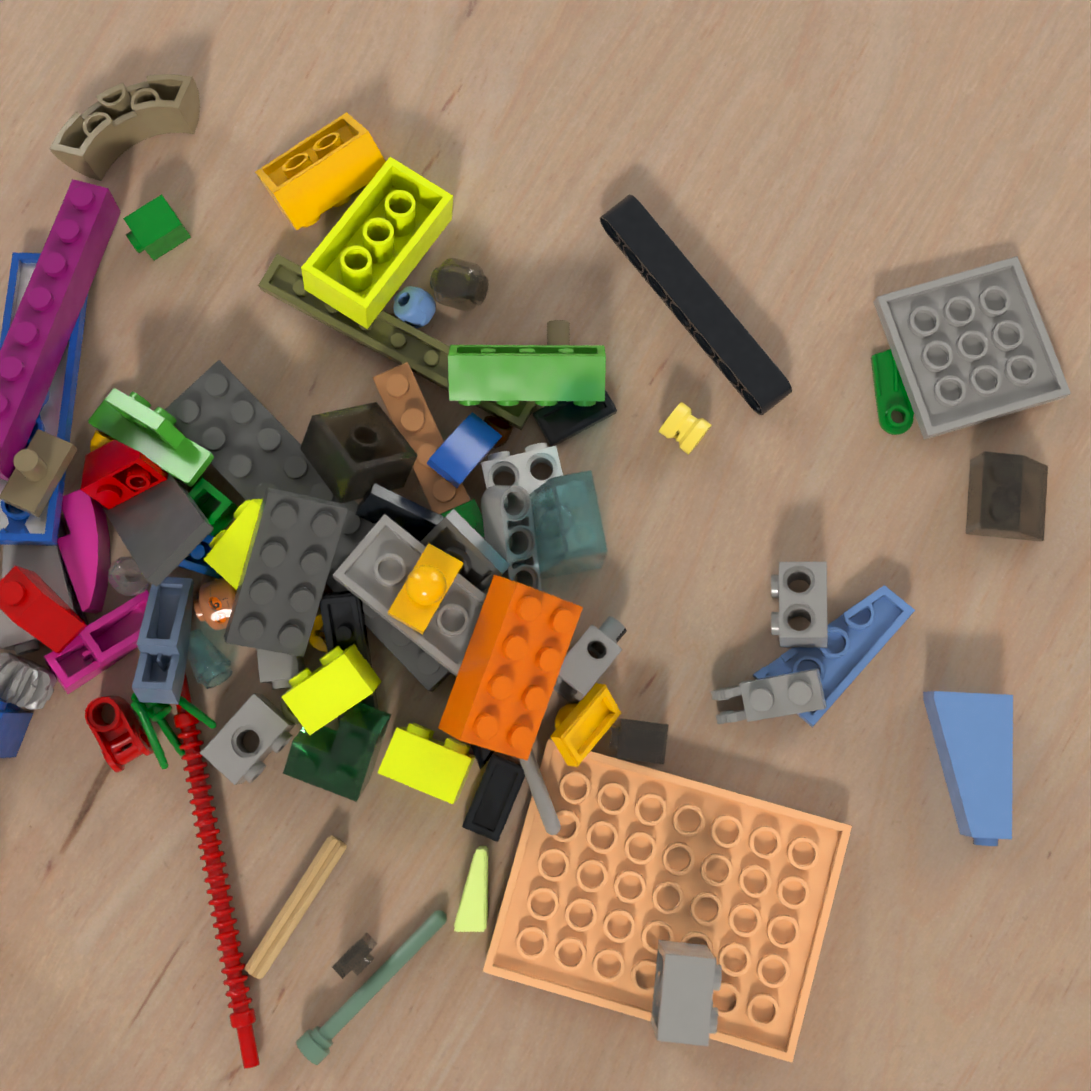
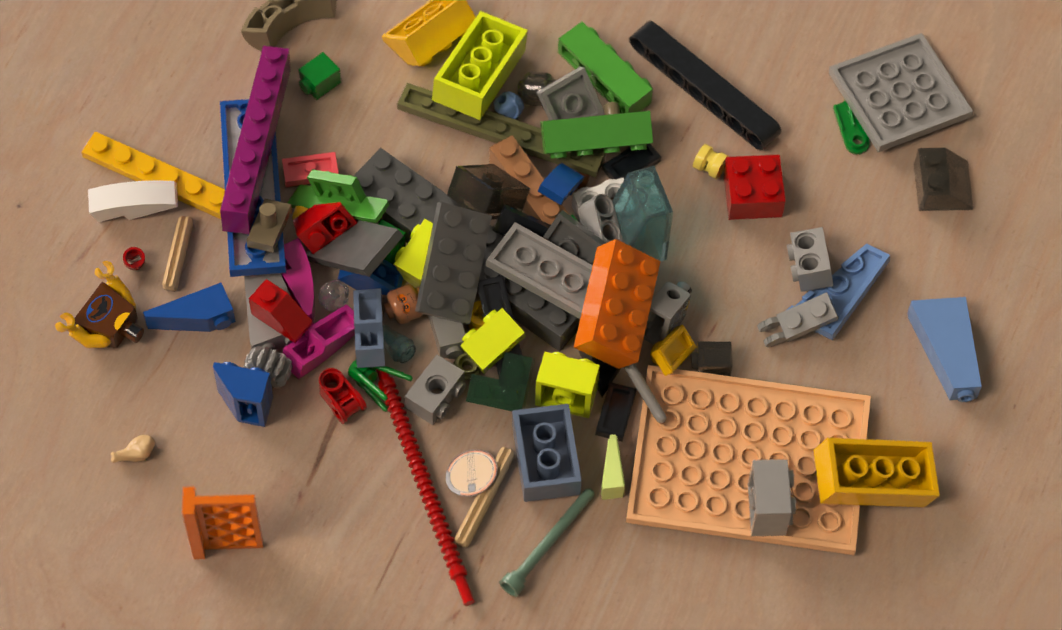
camera: 10 degrees left, 20 degrees down
clear smoke plate [332,932,377,979] -> none
yellow tile [387,543,464,634] -> none
none -> coral plate [282,152,339,187]
none -> tan sticker [446,450,497,496]
none -> sand blue brick [512,404,582,502]
none -> light grey plate [536,67,605,120]
none -> bright green brick [558,21,653,113]
none -> red brick [723,154,786,220]
none -> yellow brick [814,438,940,507]

